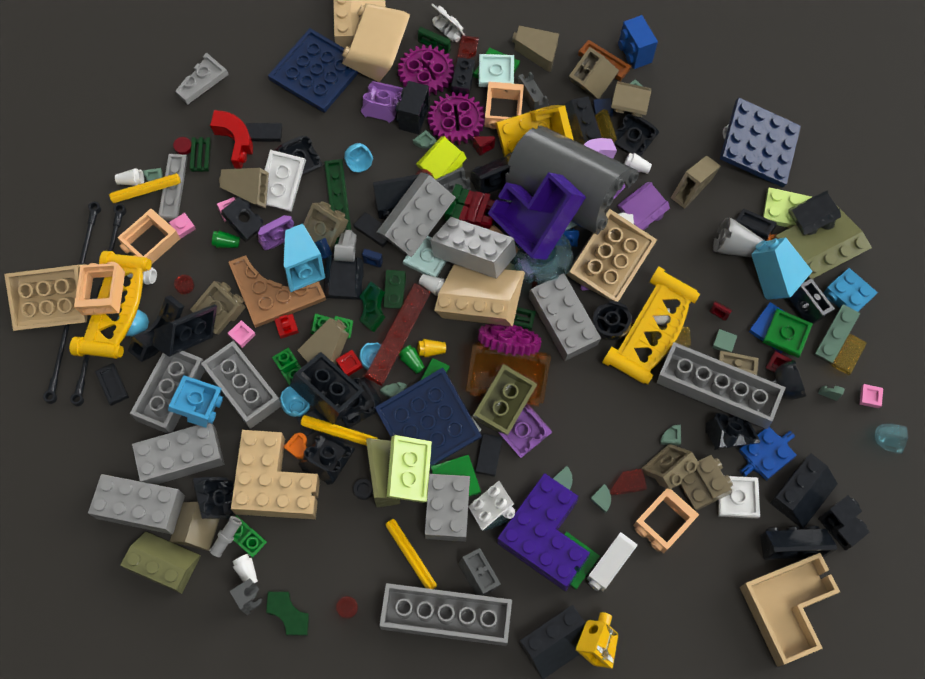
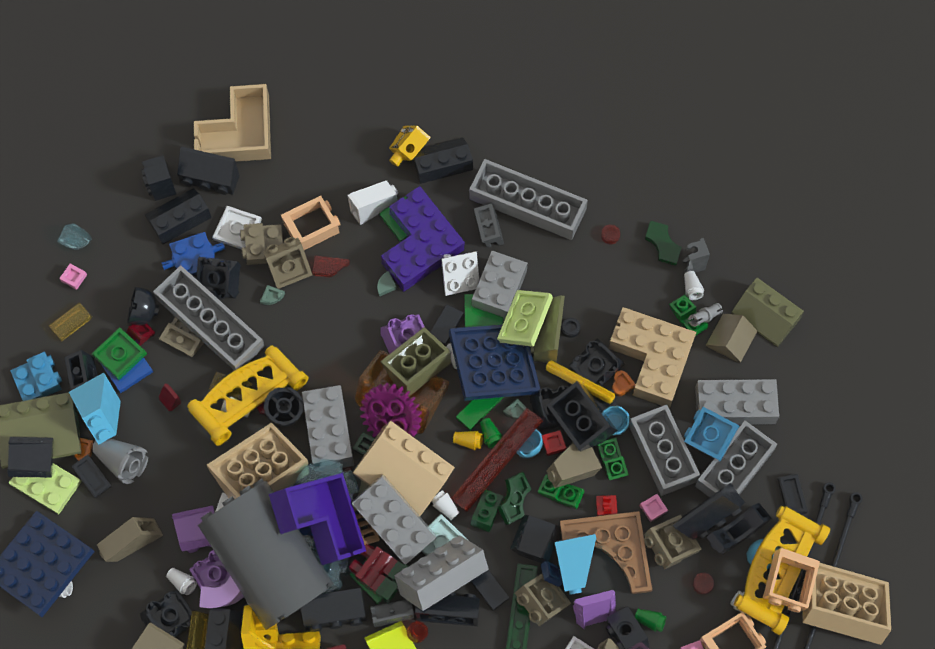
camera: 160 degrees left, 0 degrees up
light grey brick [88,474,185,535] -> none
black slope [192,477,234,519] -> none
light grey piece [334,230,357,262] -> none
dark blue tile [362,248,383,268] -> none
yellow axle [386,519,437,589] -> none
sand green tile [590,484,611,513] -> none
sand green tile [712,329,737,353] -> none
sand green plate [814,304,860,364] -> none
sand green tile [818,385,845,401] -> none

